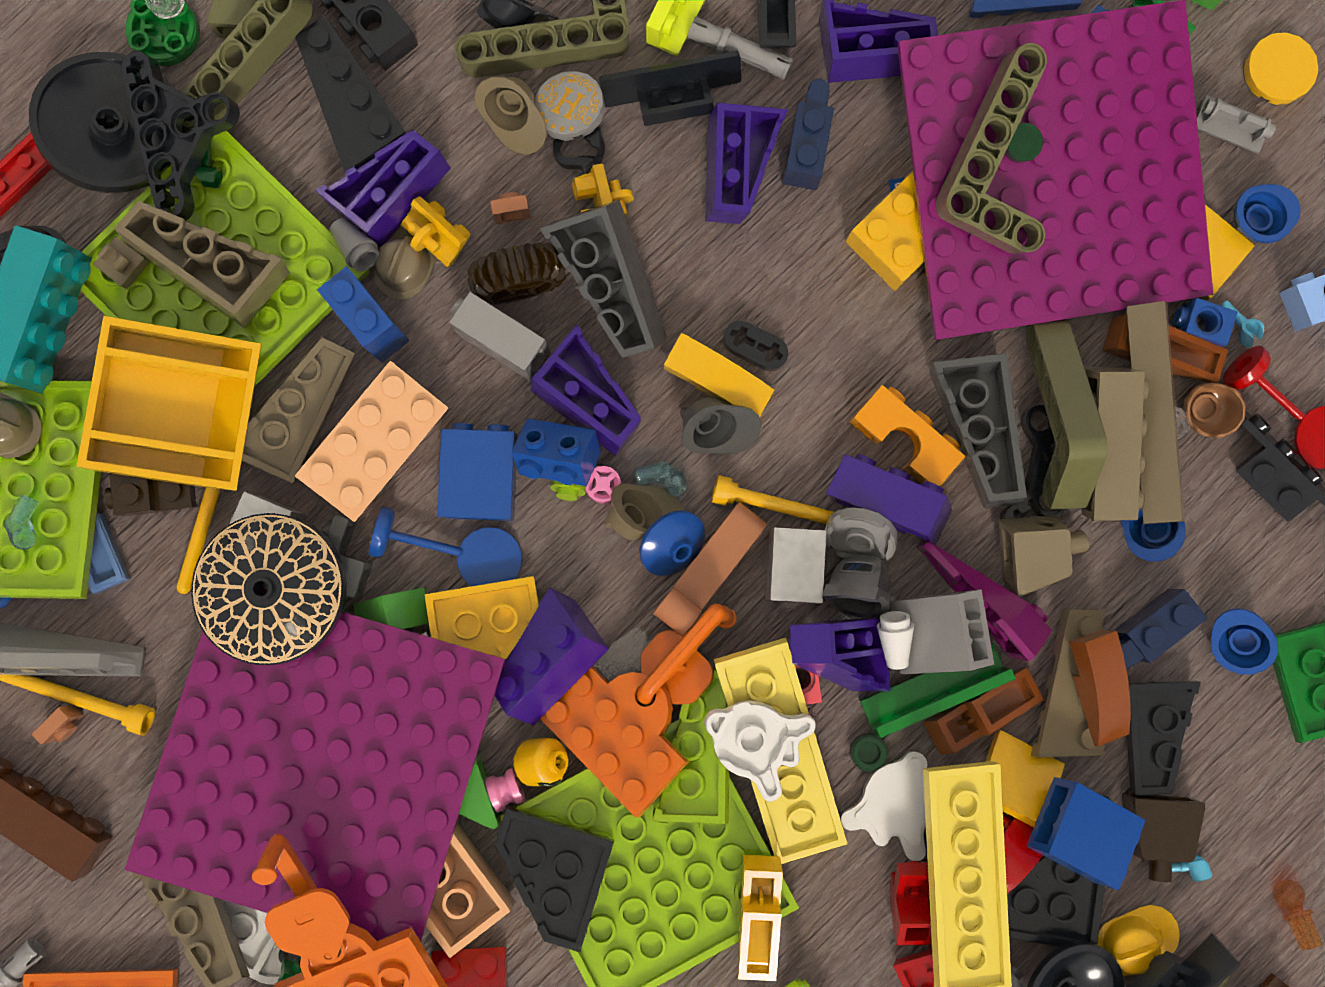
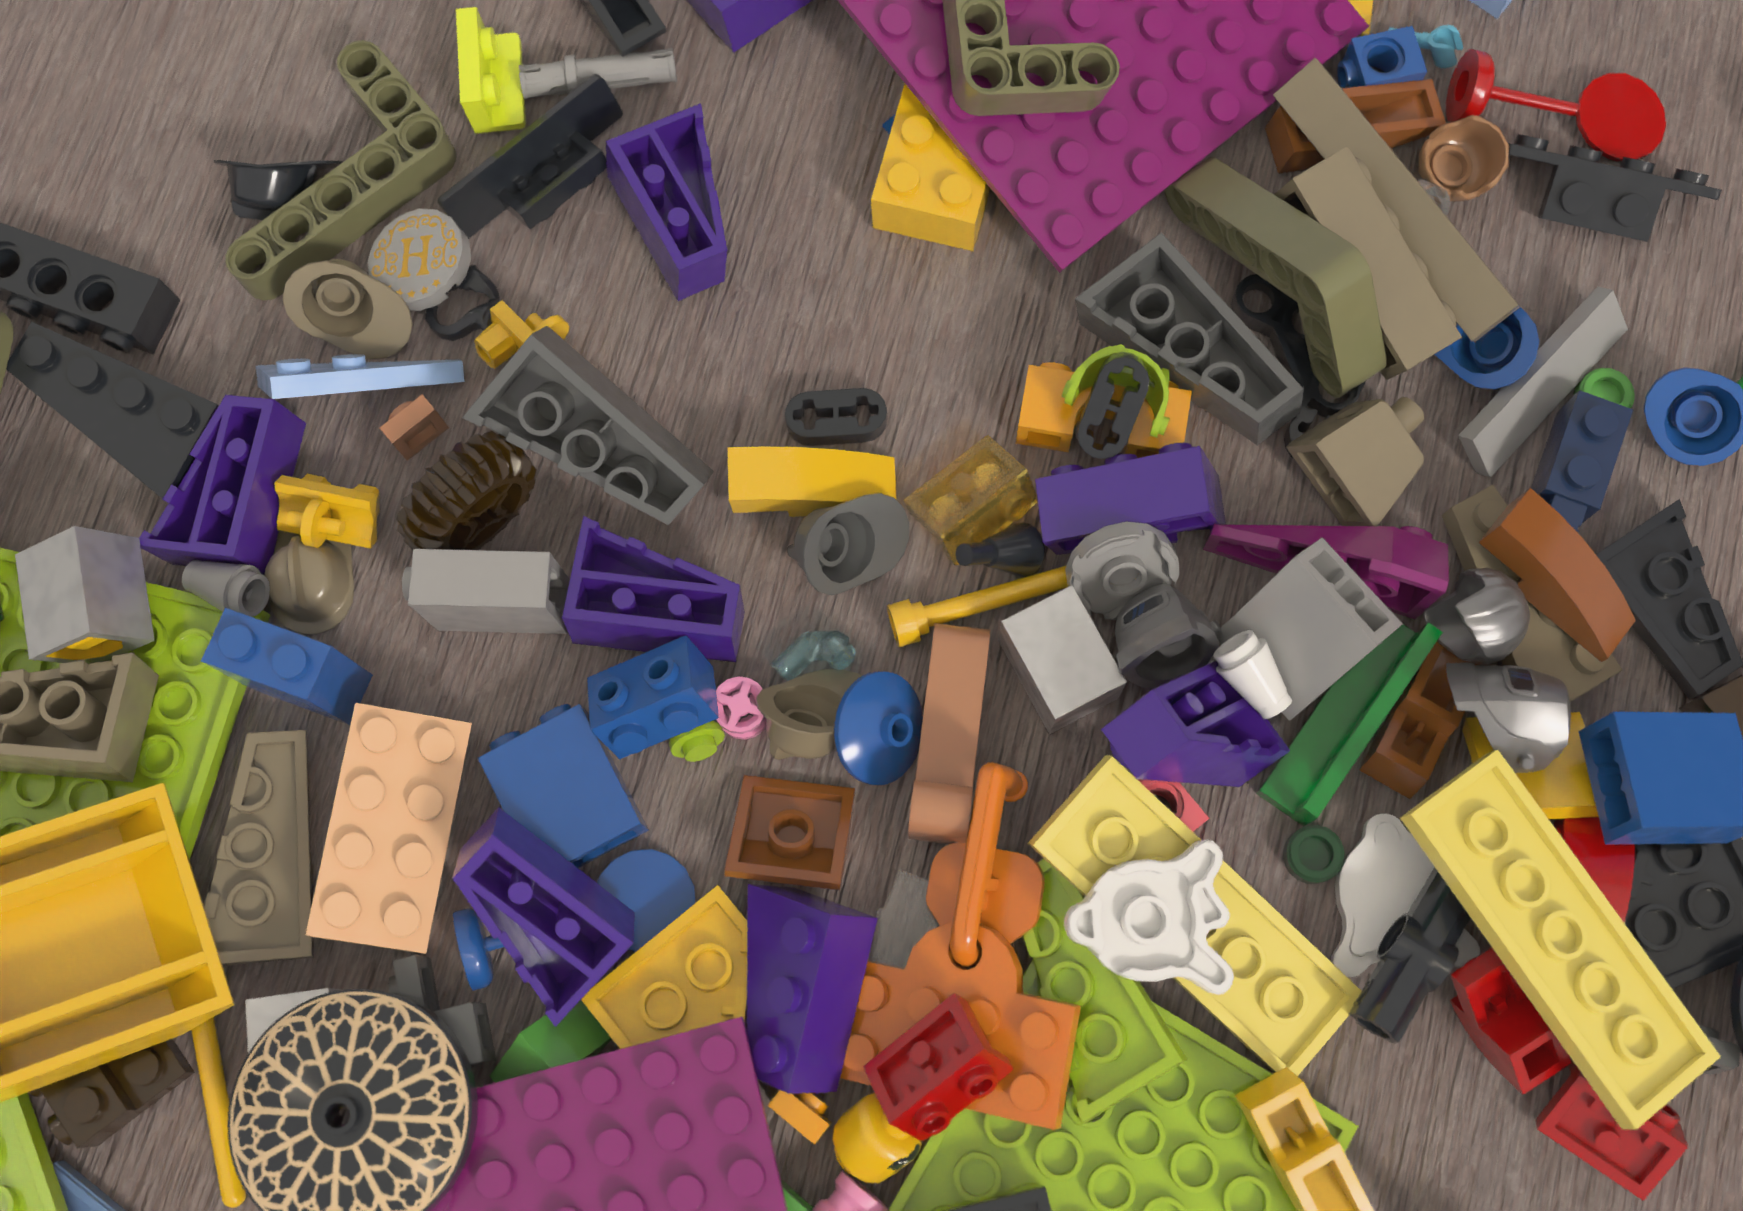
camera: 15 degrees left, 10 degrees down
dark blue hinge [782,78,834,190] -> none
none -> flat silver piece [15,526,155,664]
none -> light blue wing [256,354,464,399]
none -> dark purple wedge [453,808,635,1027]
none -> dark orange slope [724,775,855,890]
none -> light orange plate [768,1090,832,1144]
none -> red bracket [863,993,1013,1141]
none -> clear yellow bracket [903,434,1038,565]
none -> black cone [956,522,1045,577]
none -> lime helmet [1062,344,1170,438]
none -> black beam [1078,352,1149,459]
none -> black piece [1349,867,1471,1043]
none -> flat silver hair [1423,568,1530,665]
none -> flat silver helmet [1446,662,1571,773]
none -> light grey tile [1458,286,1628,478]
none -> bright green tile [1573,368,1635,409]

